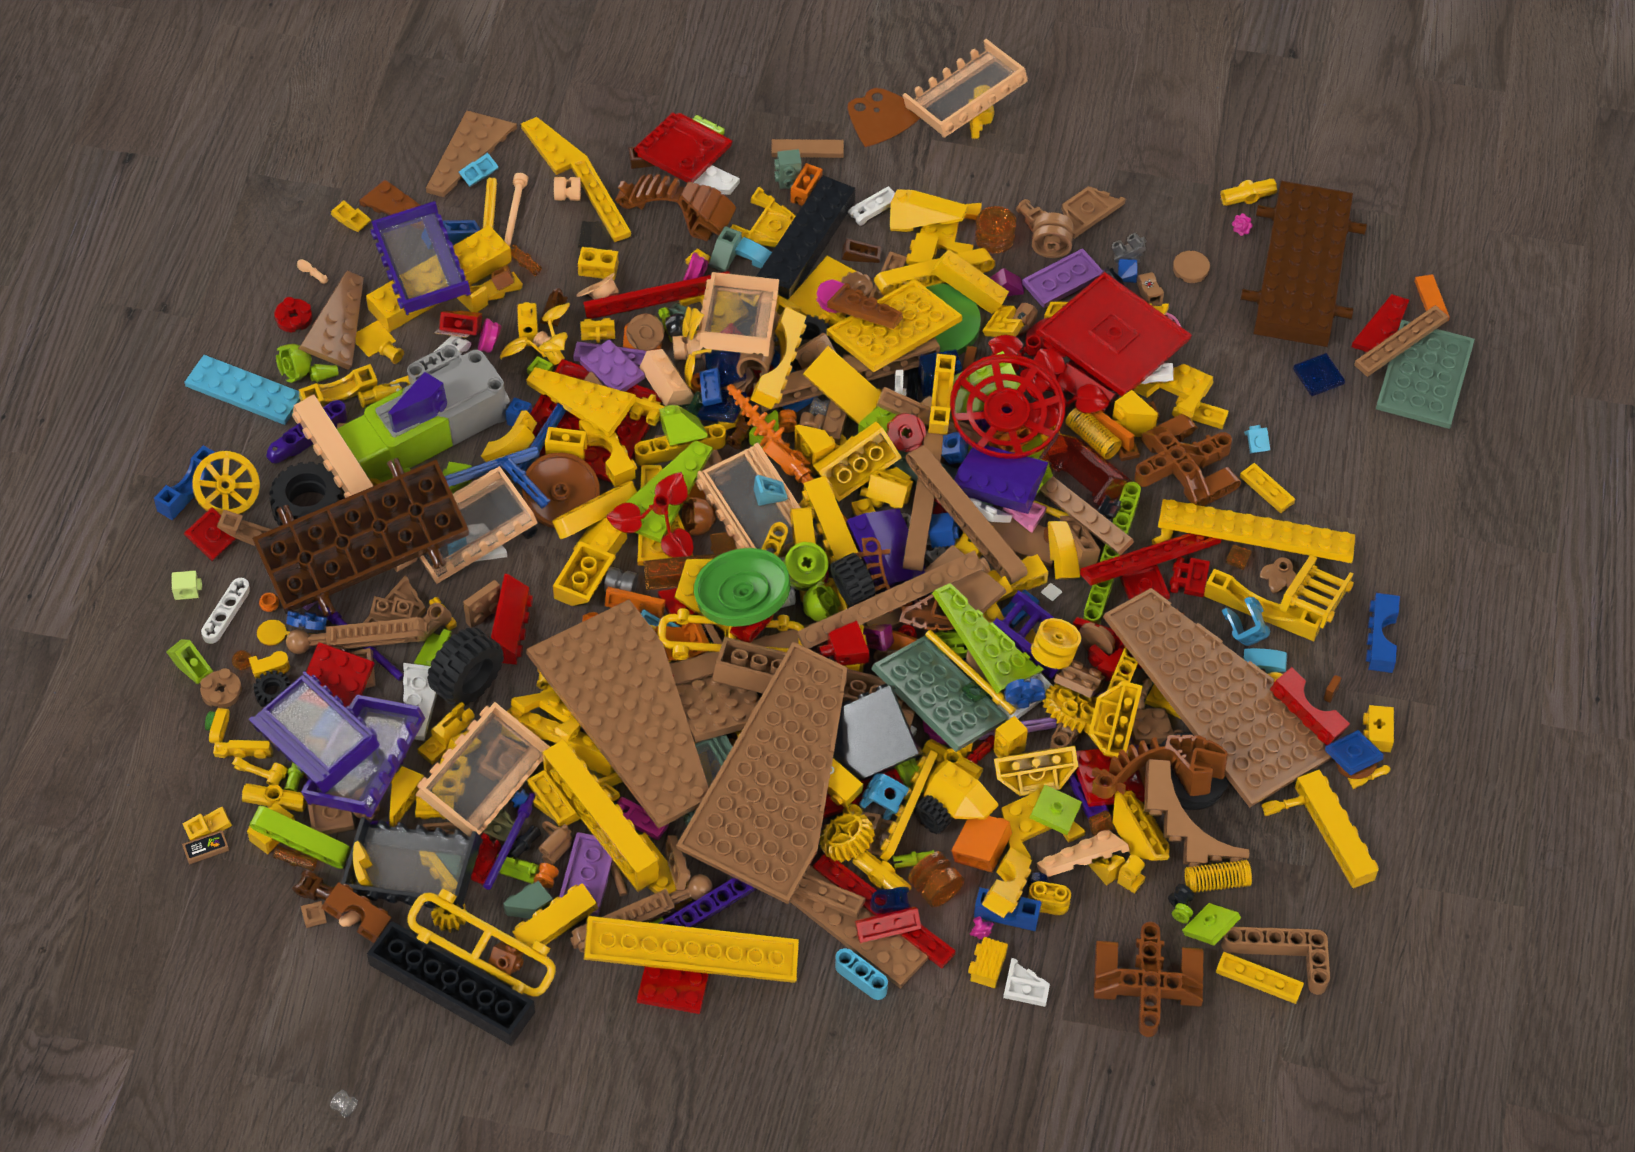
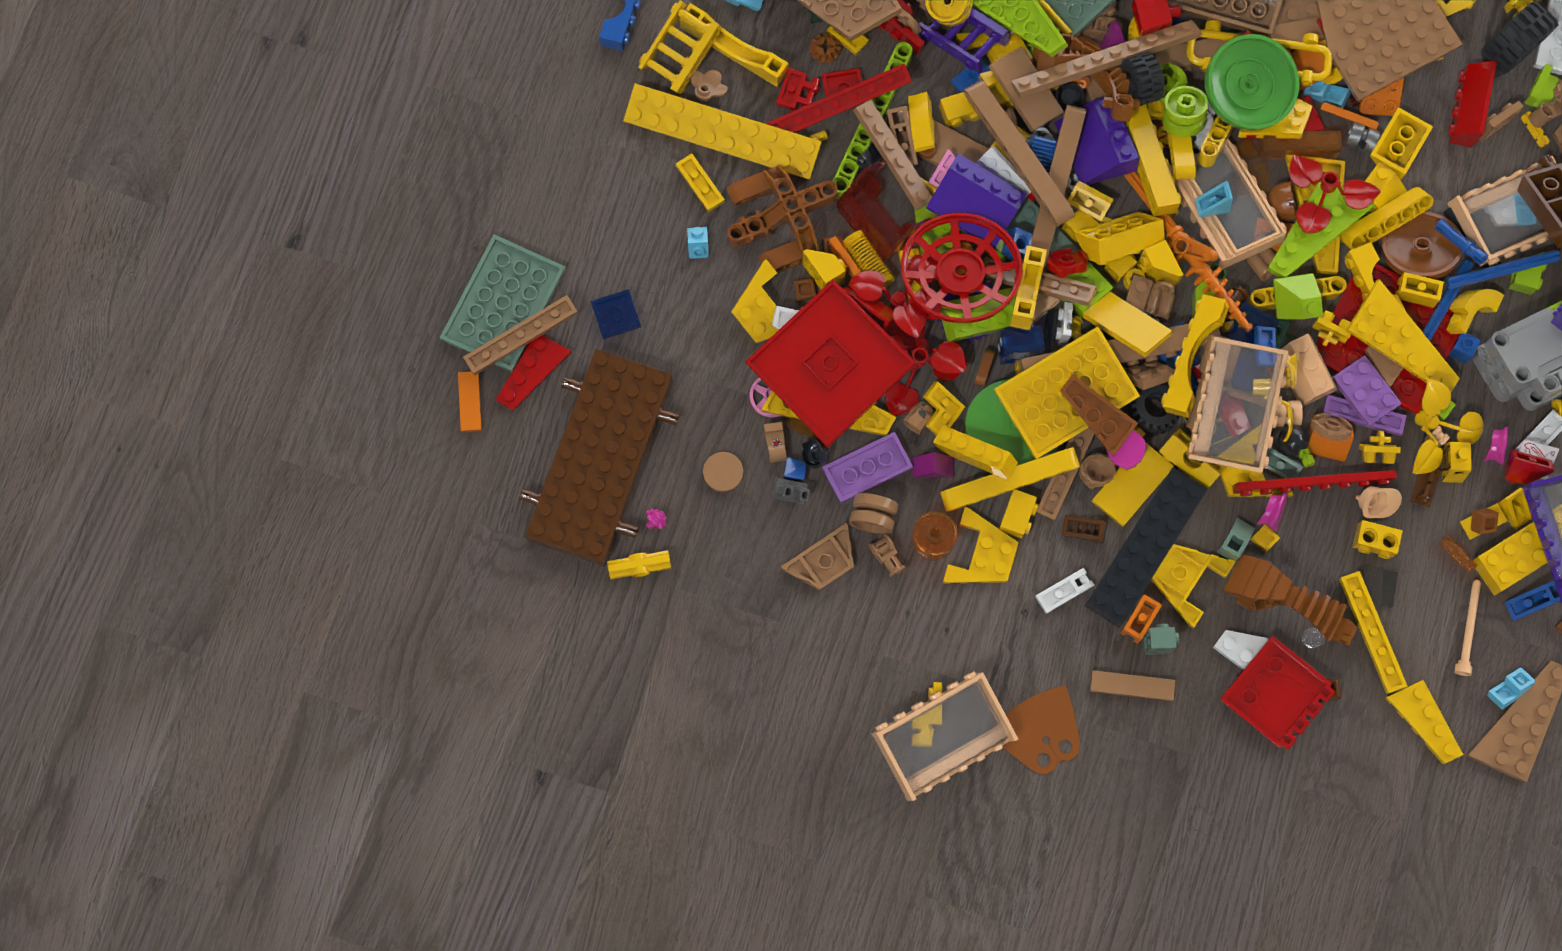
camera: 175 degrees left, 20 degrees up
yellow axle [483,178,497,228] -> none
light nougat wheel [554,177,581,201] -> none
lime axle [692,115,725,135] -> none
medium azure slope [735,237,772,268] -> none
orange wheel [778,409,797,433] -> none
yellow plate [851,498,875,517] -> none
yellow wedge [890,189,969,232] -> none
white sticker [1041,583,1062,601] -> none
yellow plate [1172,397,1229,429] -> none
dark azure piece [1222,597,1270,646] -> none
clear orange plate [1226,544,1252,570] -> none

